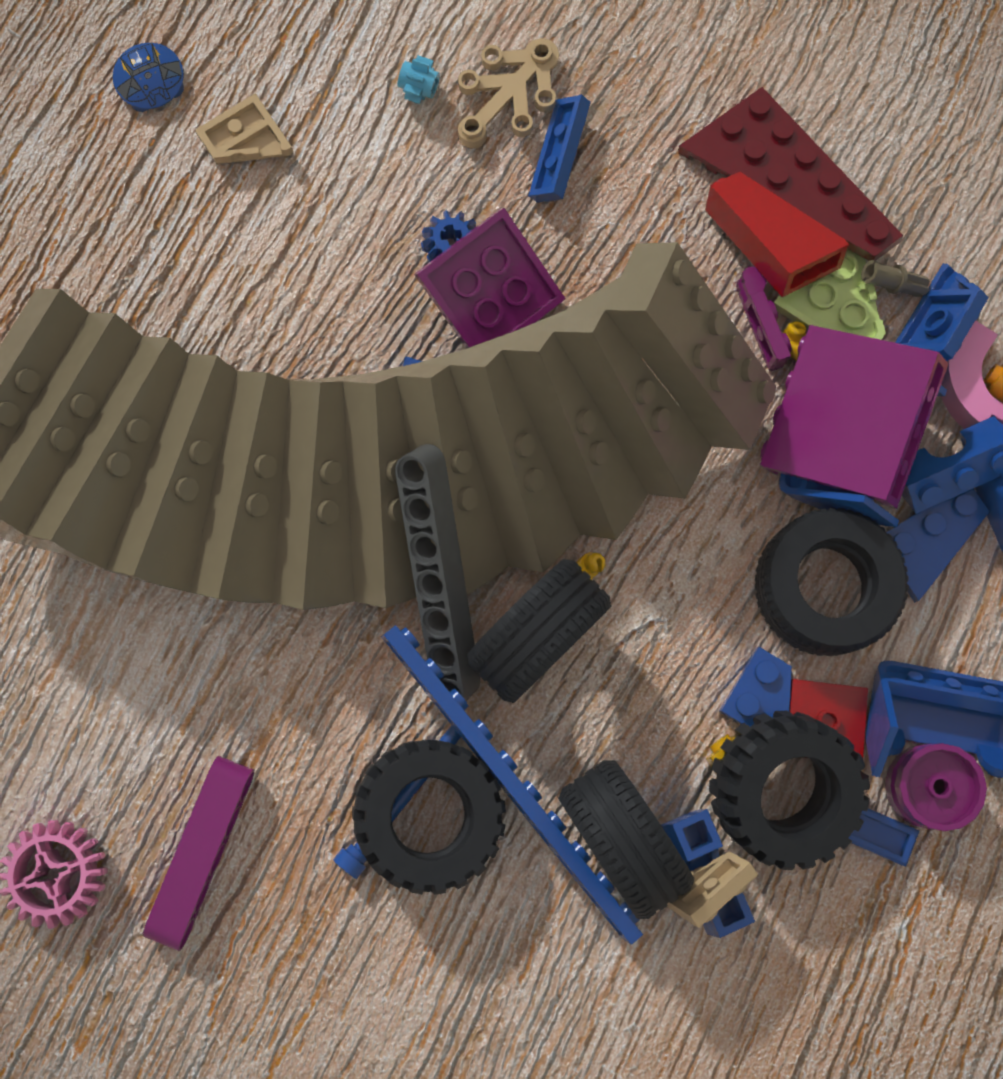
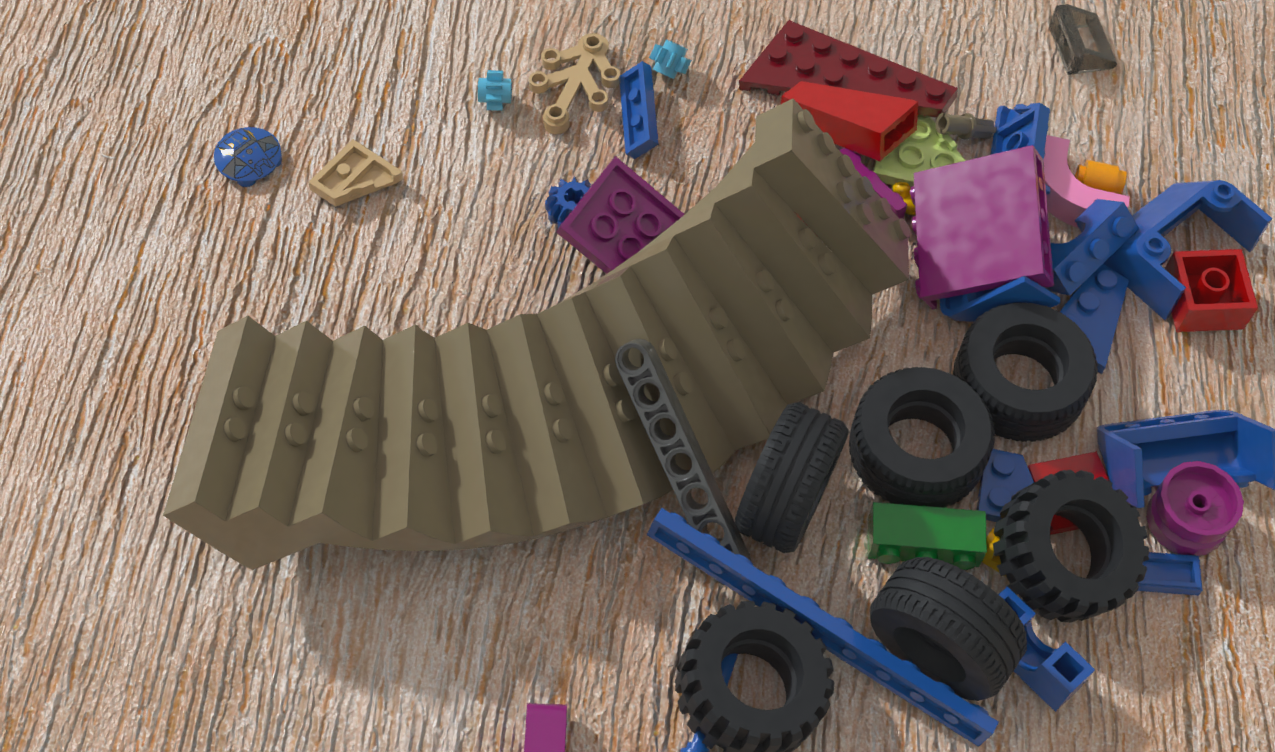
camera: 20 degrees left, 20 degrees down
tan wing [667,851,758,928] -> none
none -> medium azure gear [649,39,692,79]
none -> black tyre [849,367,995,508]
none -> green brick [867,502,987,570]

